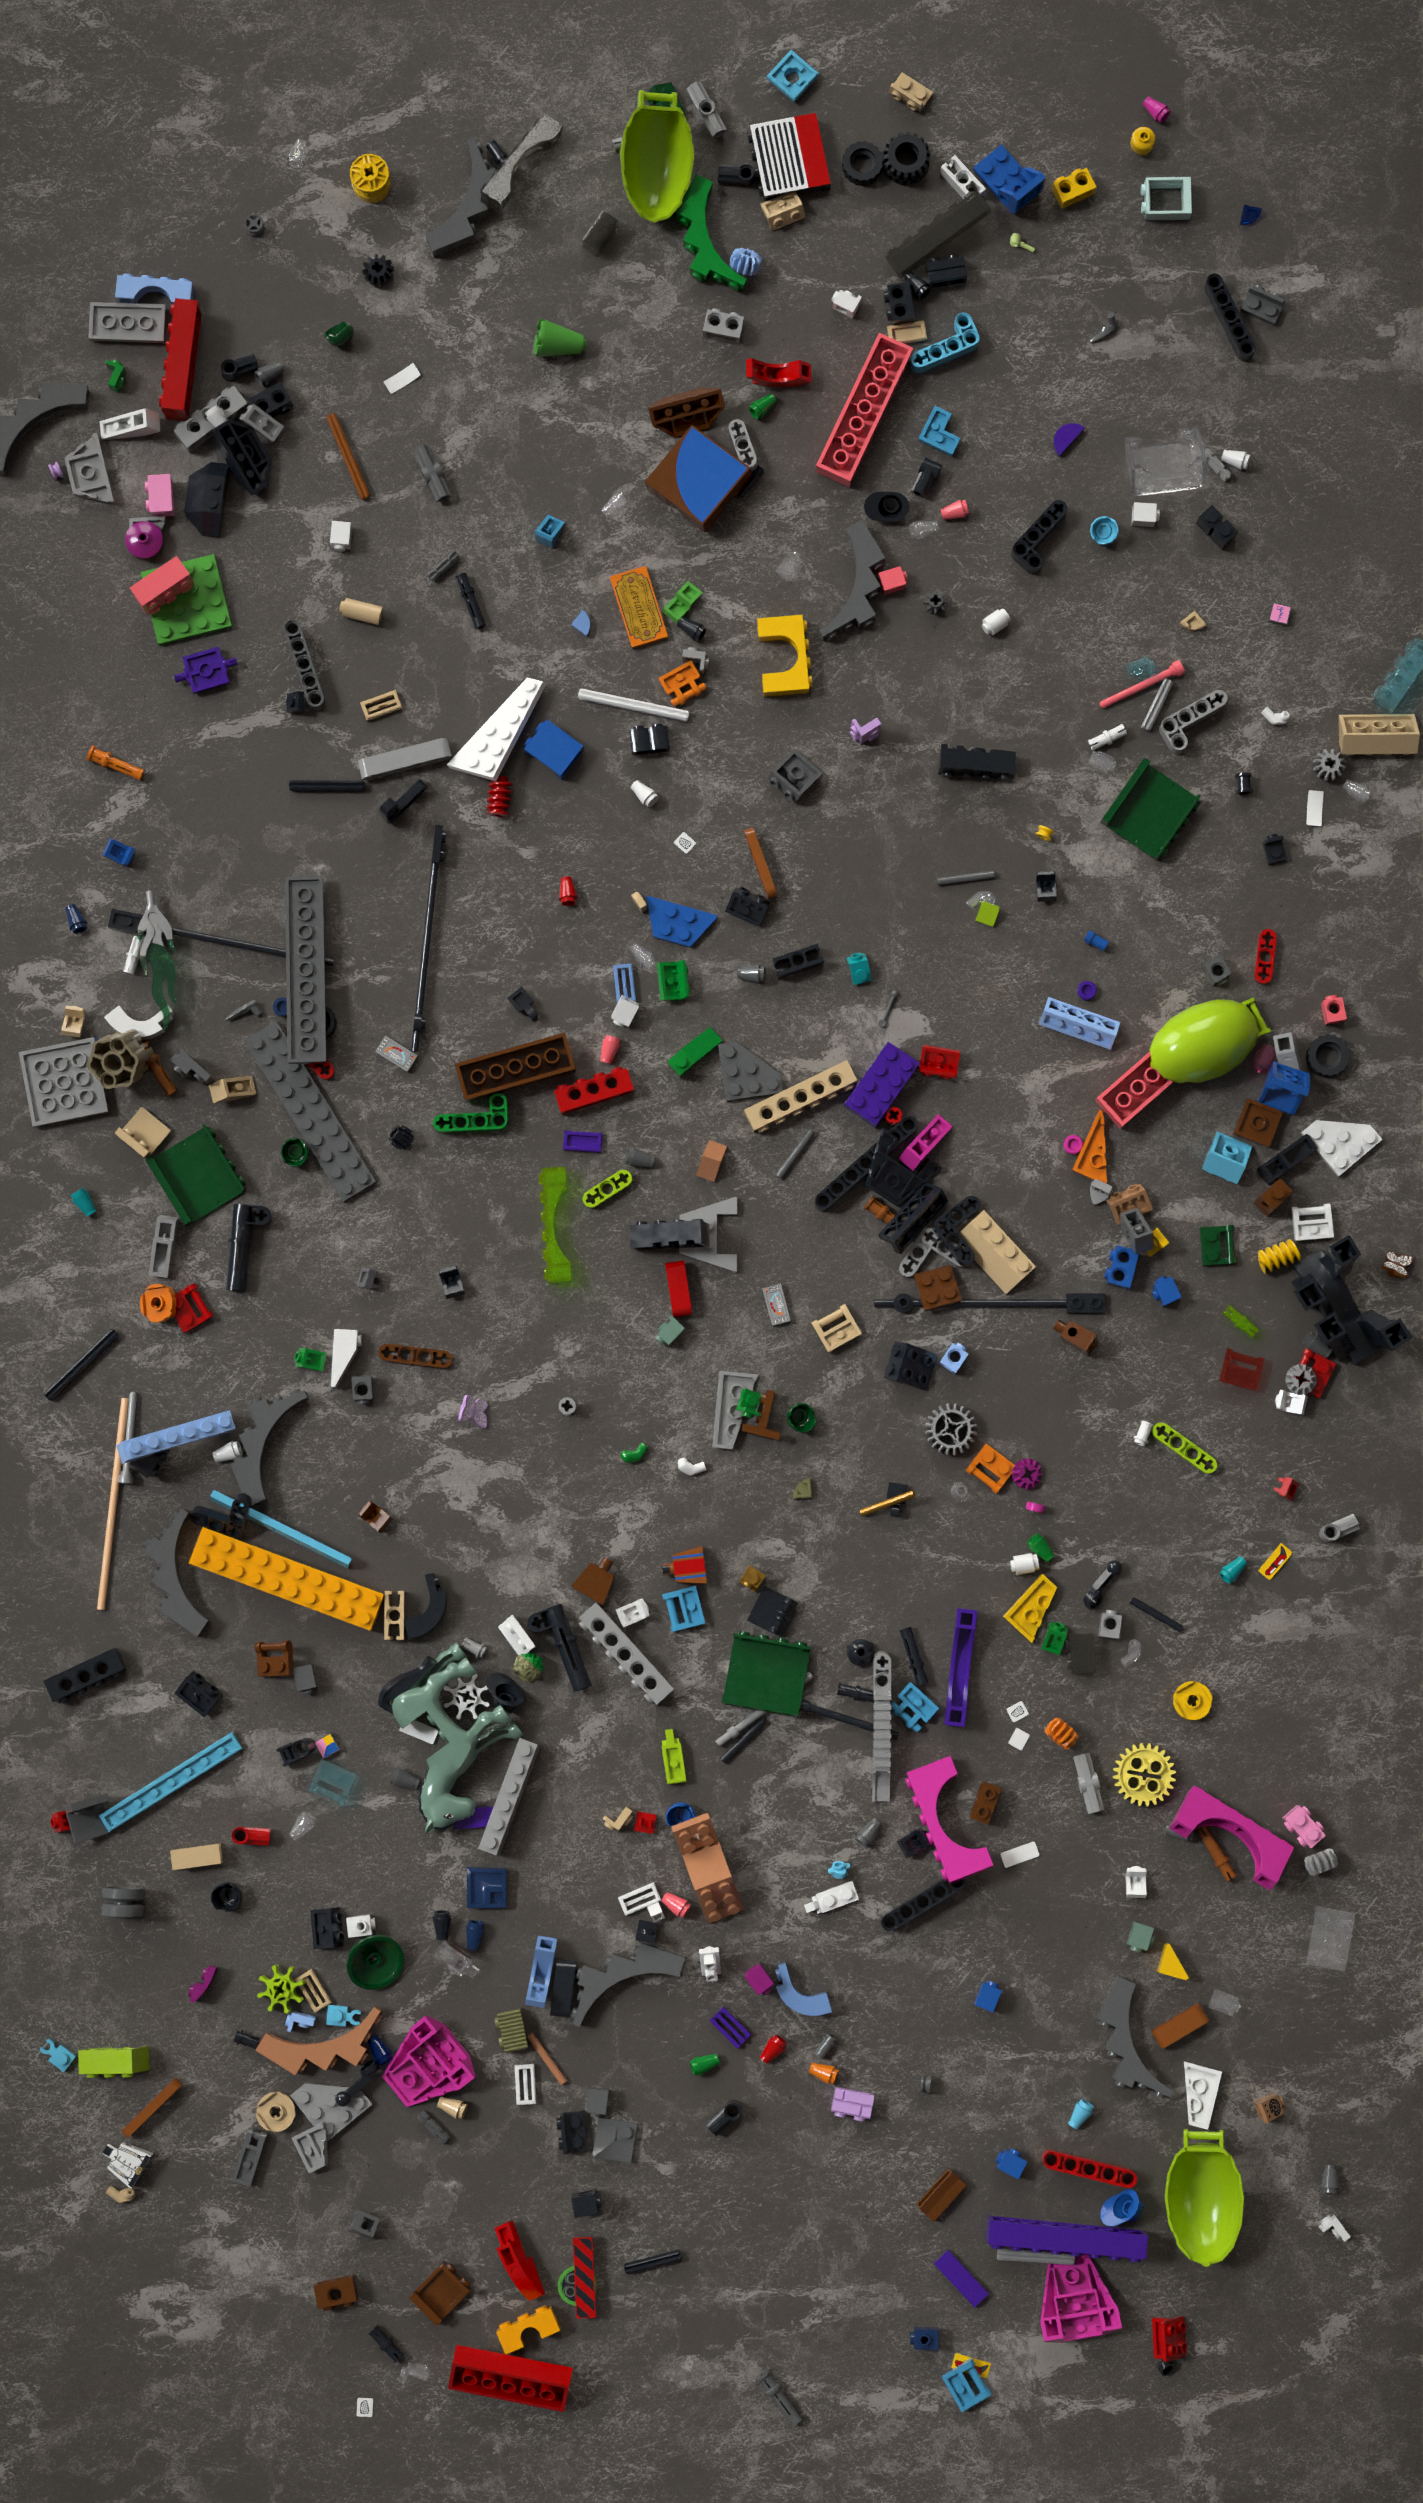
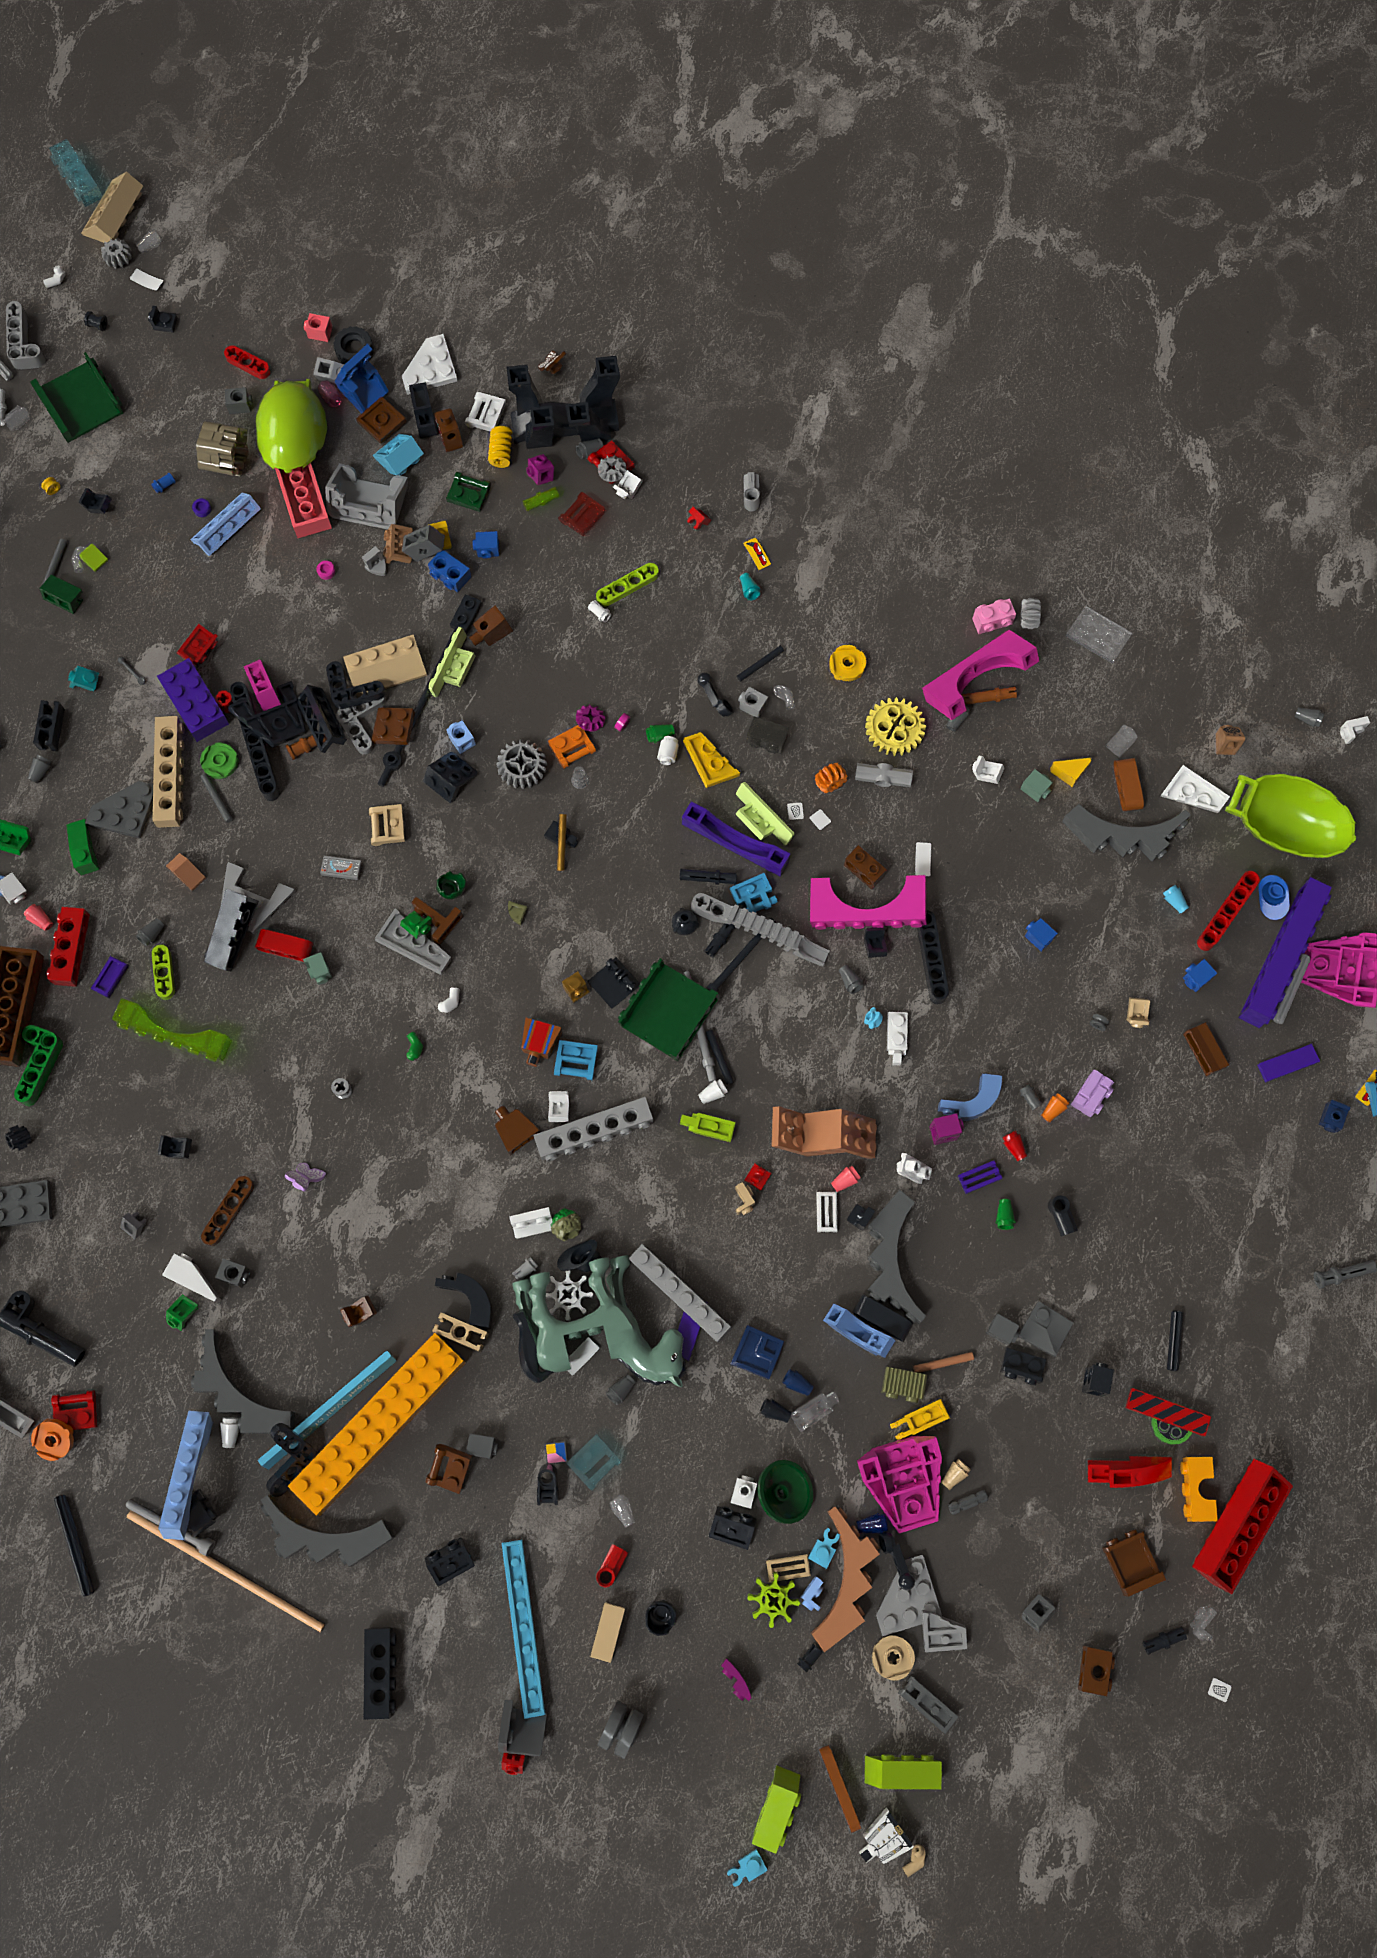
camera: 65 degrees left, 10 degrees down
white tile [515,2064,536,2105] -> none
black piece [528,1604,592,1692] -> none
white piece [647,1902,665,1923] -> none
blue hair [665,1802,696,1827] -> none
green bracket [1041,1622,1068,1655] -> none
orange wing [1072,1109,1107,1184] -> none
none -> dark green hinge [39,575,83,614]
none -> dark tan piece [196,421,249,476]
none -> bright green tile [200,742,239,779]
none -> light grey windscreen [325,463,408,529]
none -> yellowish green bracket [429,627,475,697]
none -> magenta brick [526,454,554,485]
none -> white cone [698,1079,728,1104]
none -> yellowish green bracket [736,782,794,846]
none -> lime wedge [864,1754,942,1789]
none -> yellow hinge [890,1399,950,1441]
none -> tan bracket [1127,997,1150,1028]

